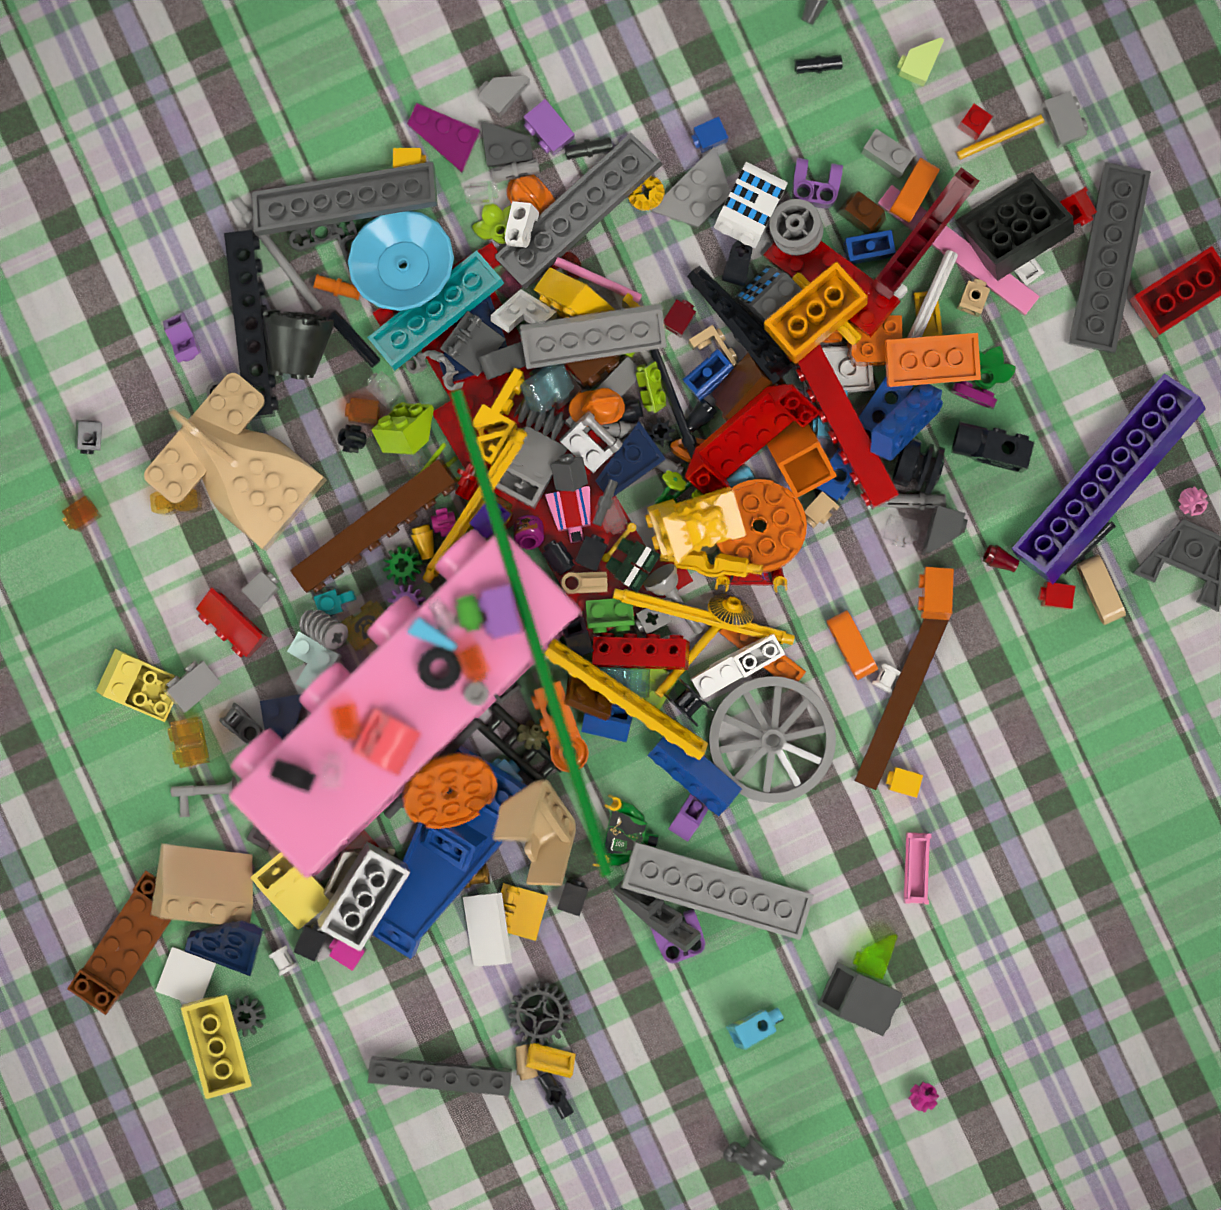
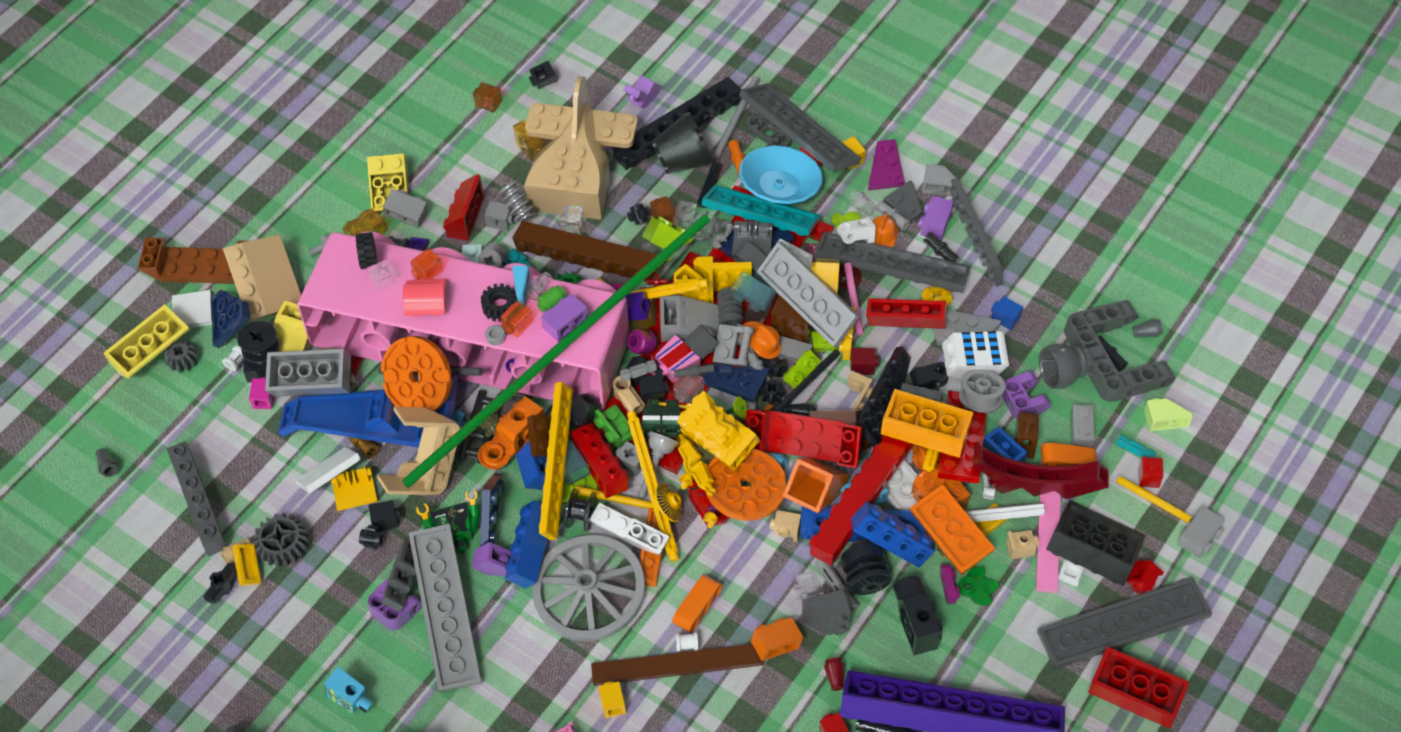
camera: 60 degrees right, 30 degrees down
blue brick [682,349,734,402] -> none
none -> dark grey cone [95,448,118,477]
none -> black piece [237,321,280,364]
none -> black gear [359,525,383,551]
none -> dark purple tile [408,237,430,251]
none -> dark blue plate [480,473,505,547]
none -> light grey piece [499,180,536,222]
none -> clear brick [558,205,585,235]
none -> light grey axle [619,360,657,381]
none -> clear brick [690,211,720,242]
none -> red brick [866,298,948,329]
none -> dark grey plate [950,177,1003,287]
none -> dark grey piece [1039,300,1176,402]
none -> teal axle [1116,435,1156,458]

